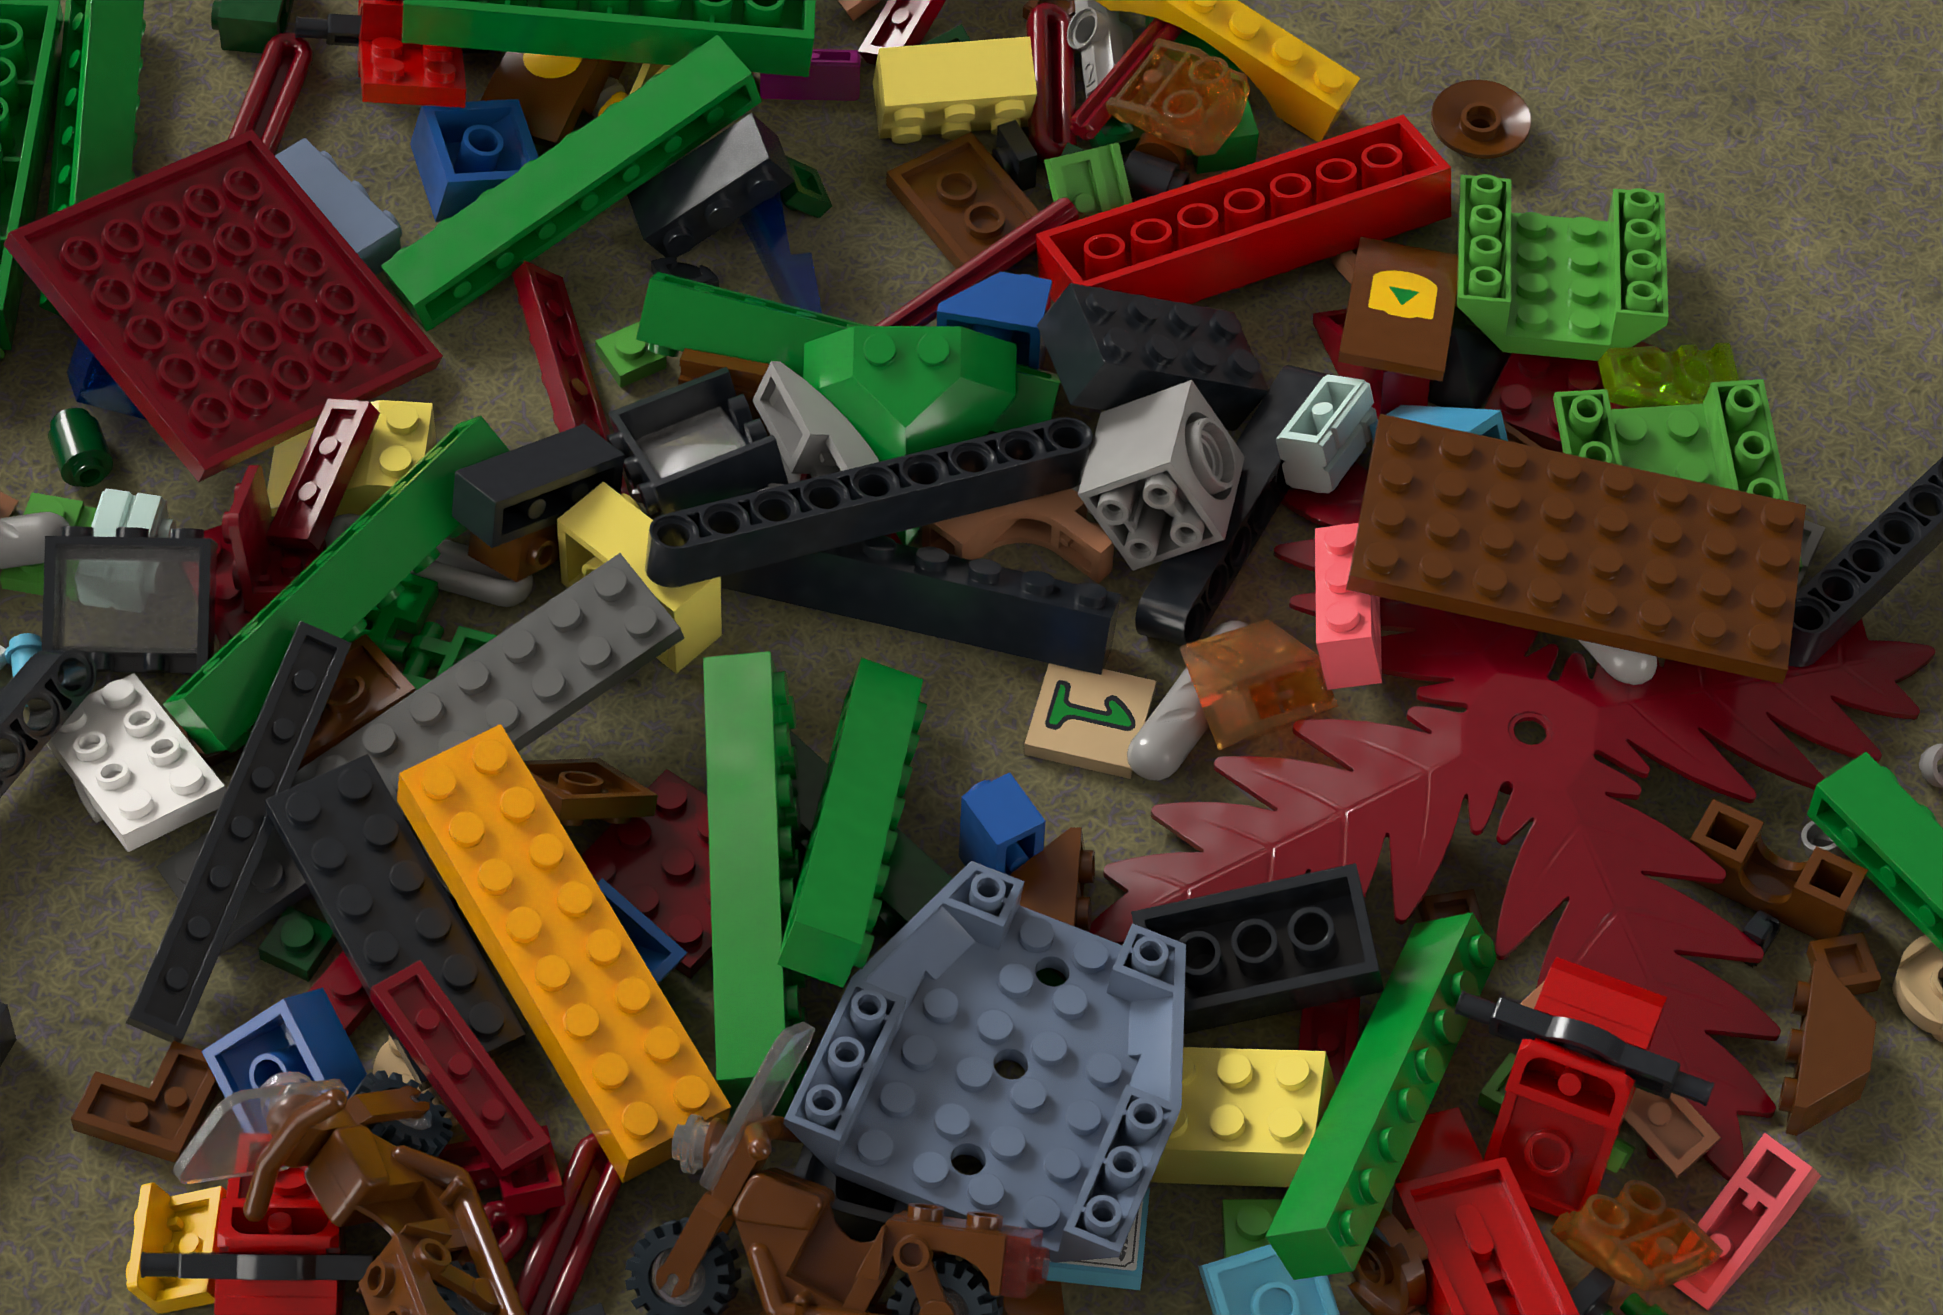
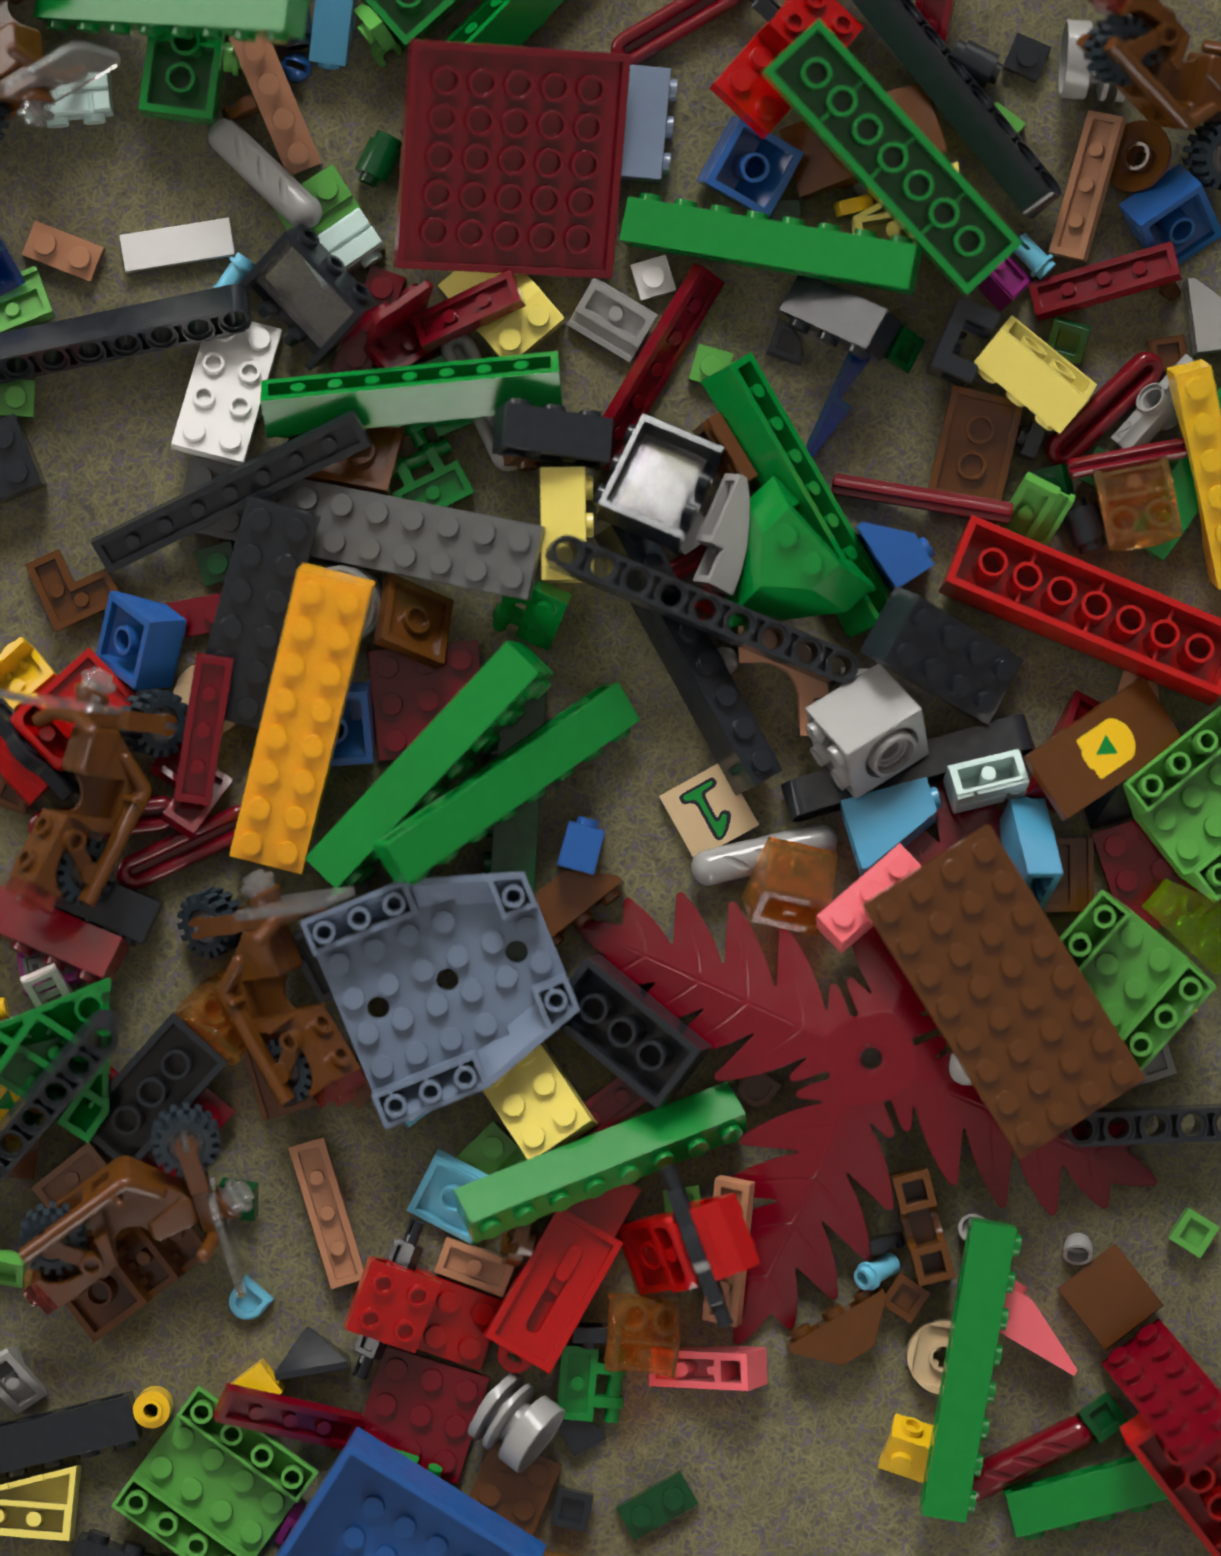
camera: 45 degrees right, 35 degrees up
none -> green plate [492,579,572,651]
none -> light grey plate [567,278,658,362]
none -> white plate [630,254,676,302]
none -> dark azure slope [840,777,941,877]
none -> medium azure pin [854,1252,900,1291]
none -> black panel [926,296,1001,388]
none -> medium azure pin [1013,232,1056,280]

